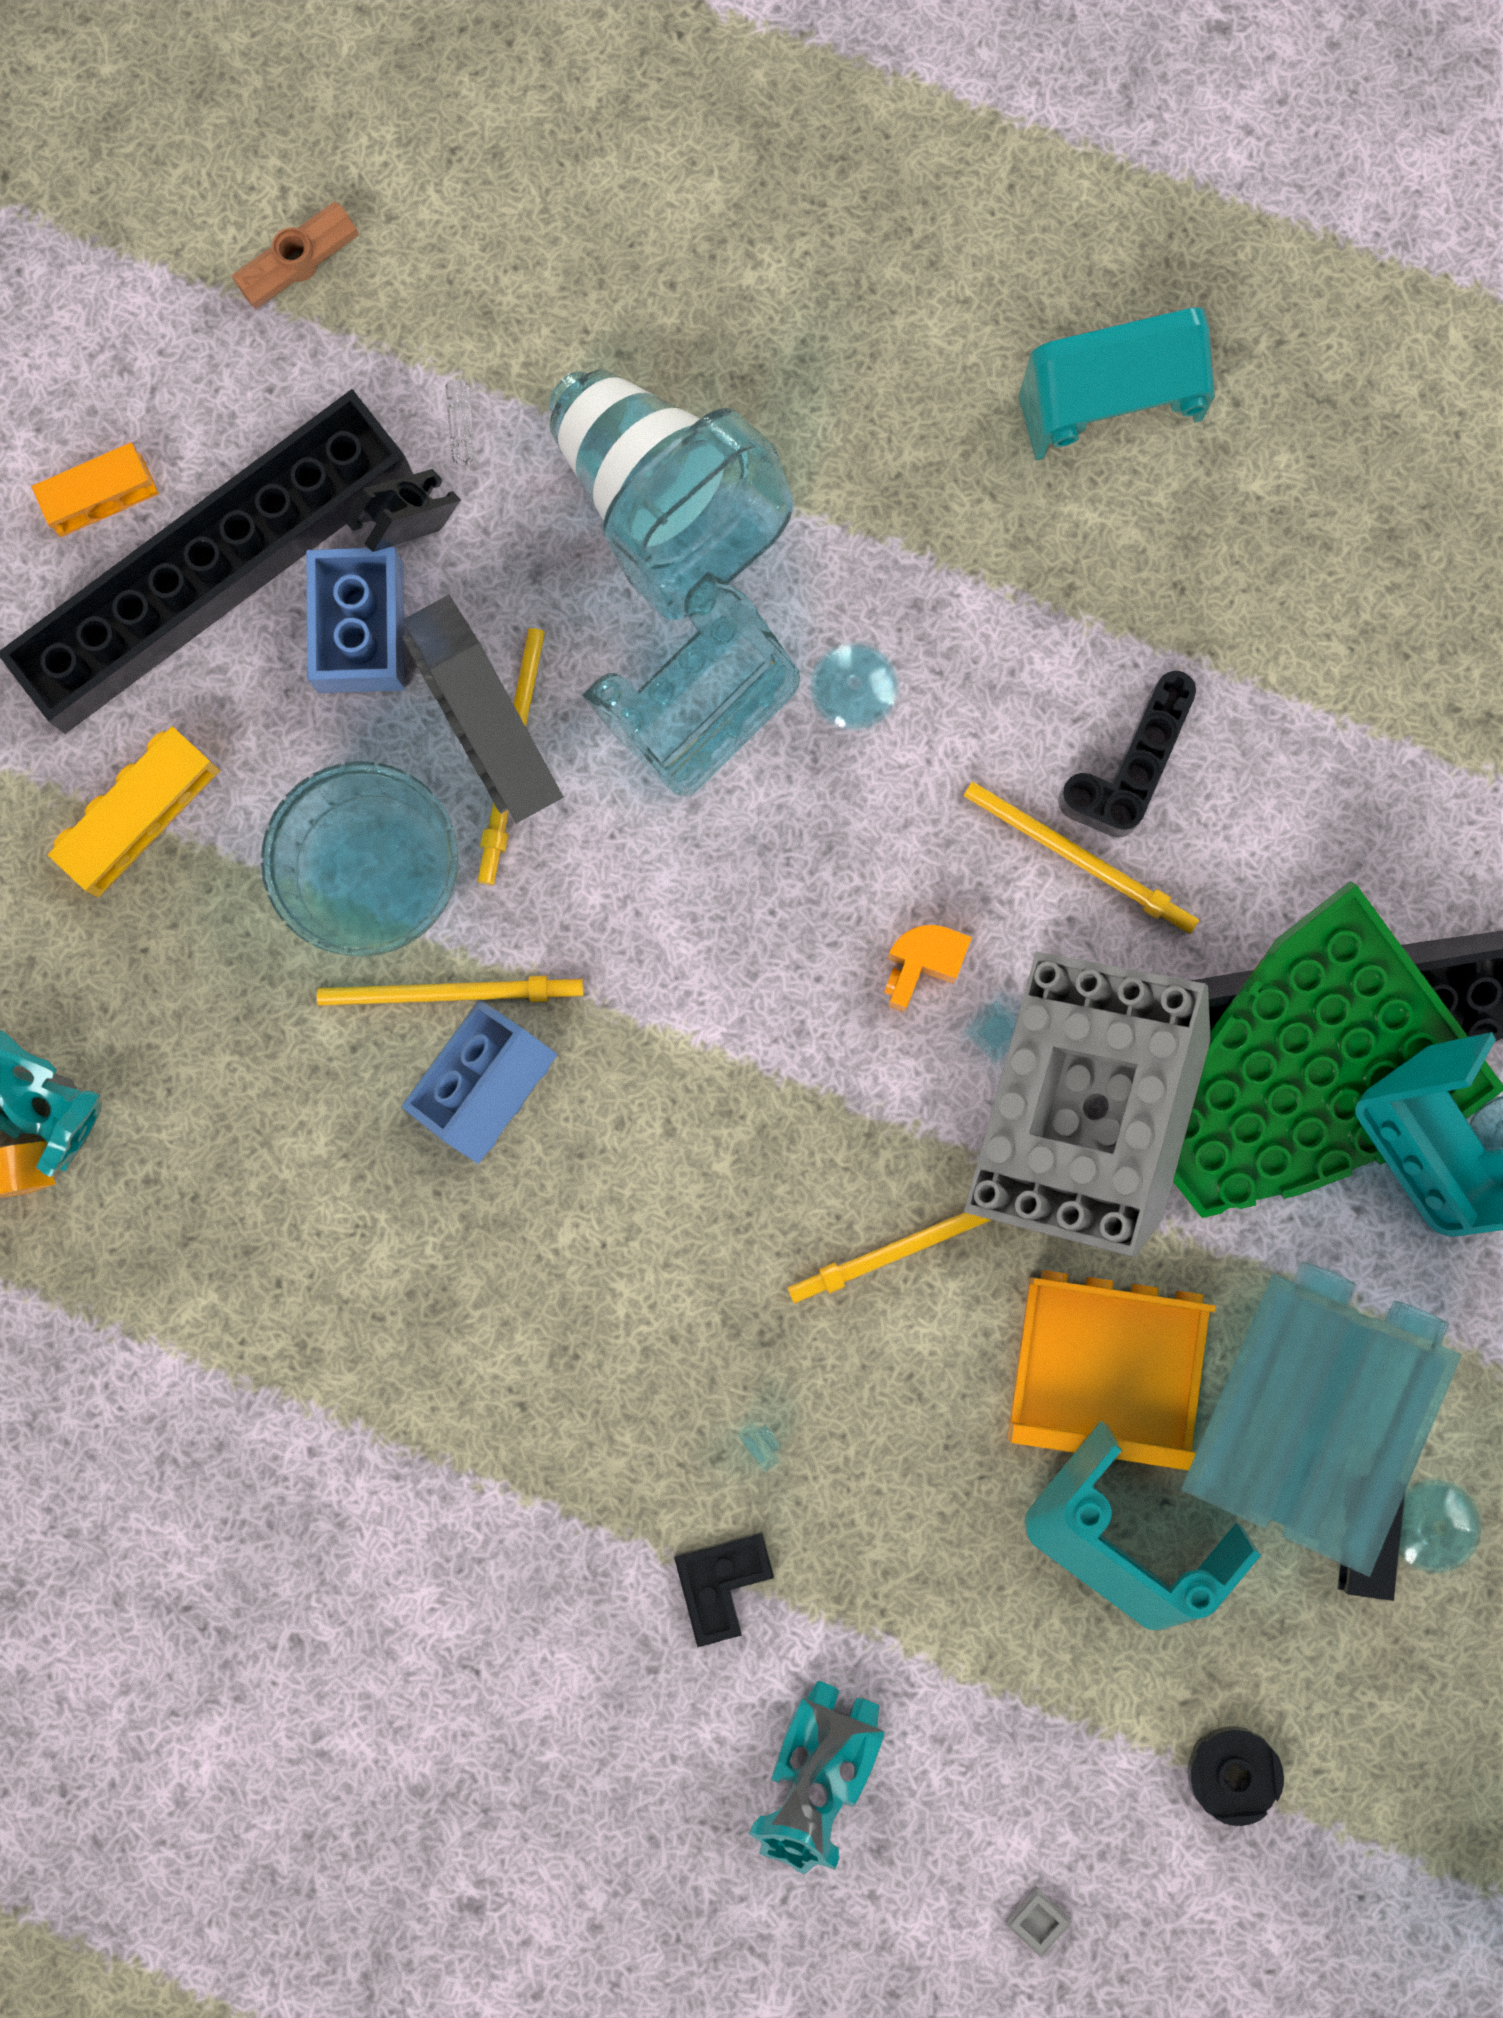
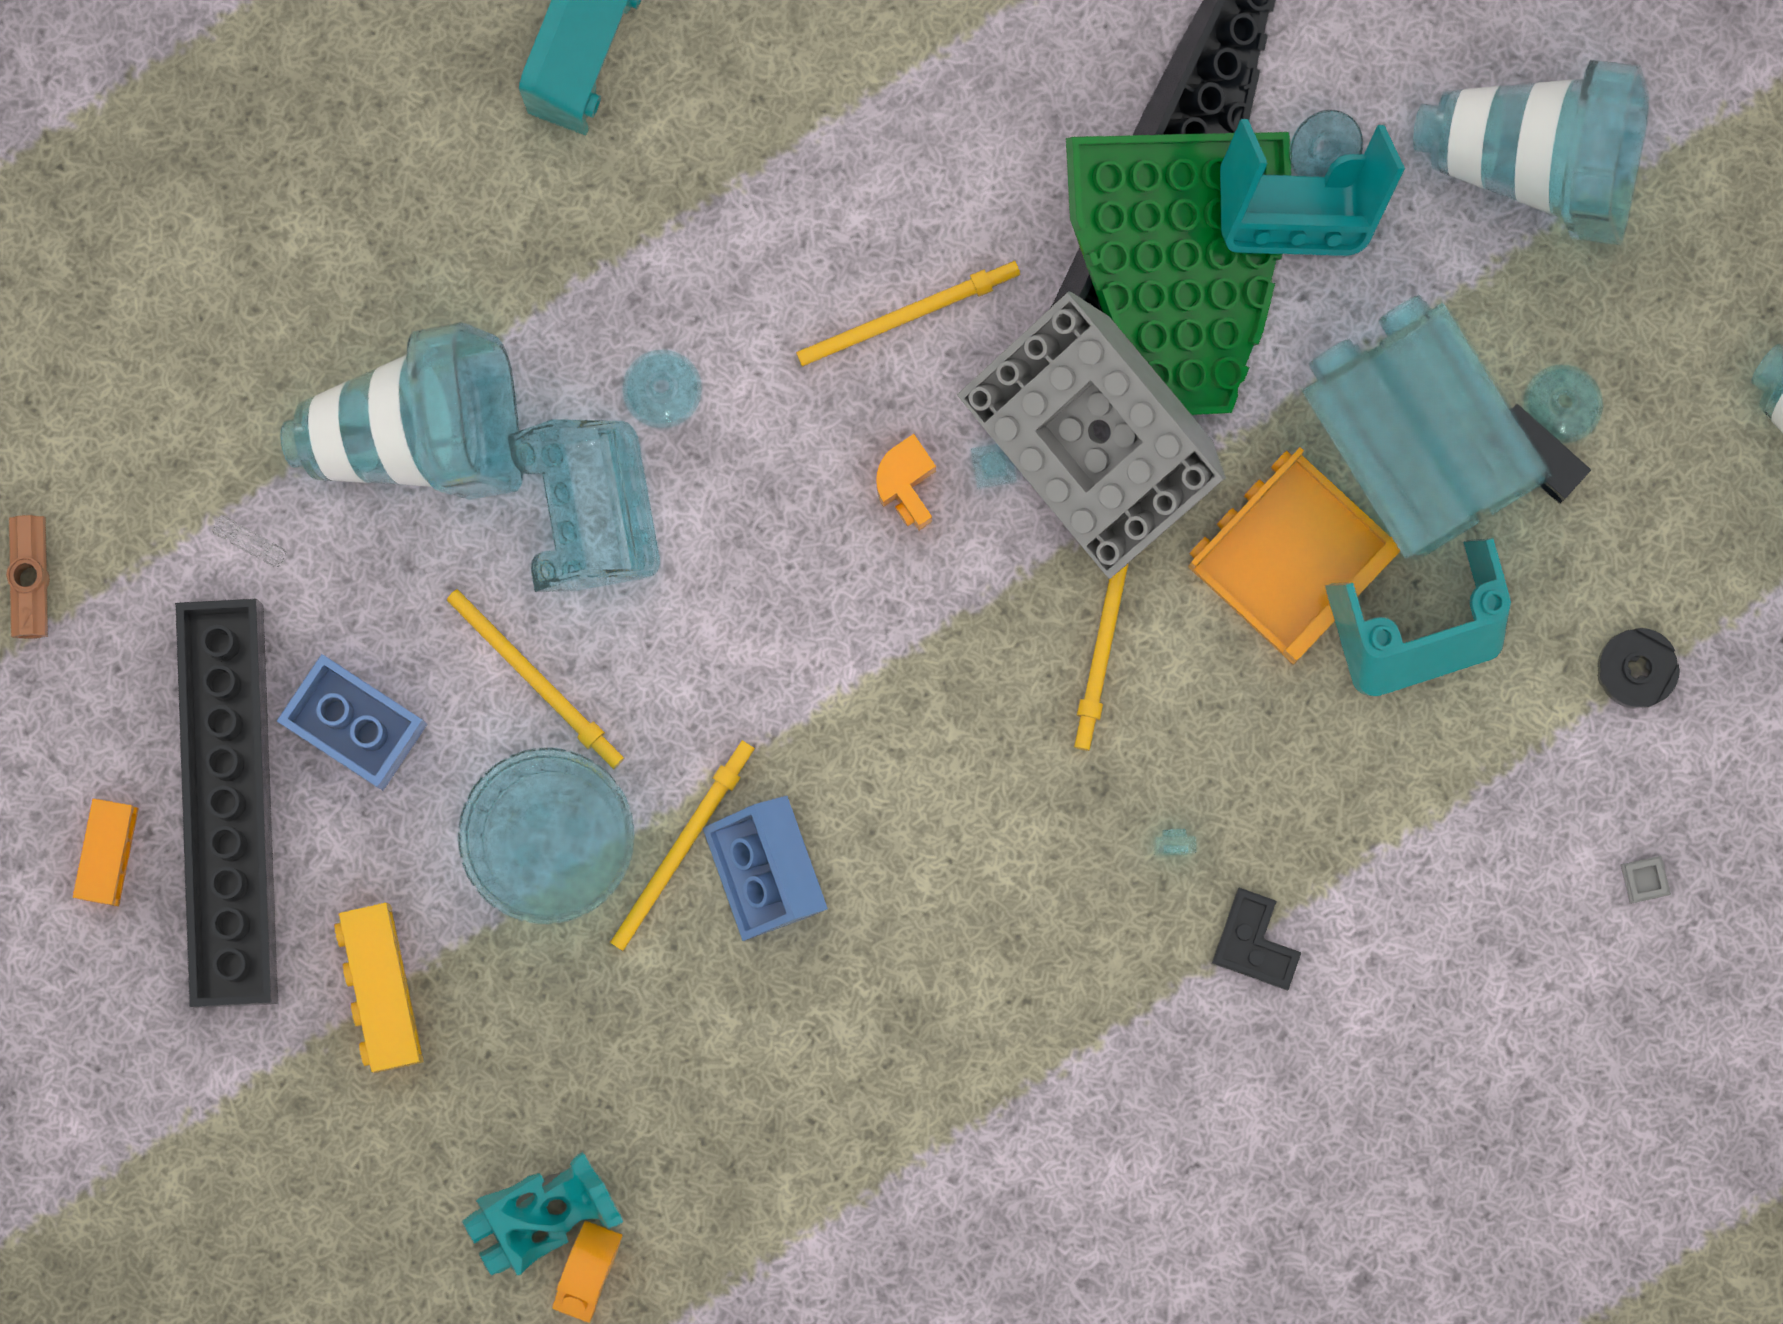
camera: 60 degrees left, 0 degrees up
black piece [343,469,461,552] -> none
dark grey piece [402,595,564,824] -> none
teal hips [749,1681,885,1875] -> none
black beam [1058,670,1196,838] -> none

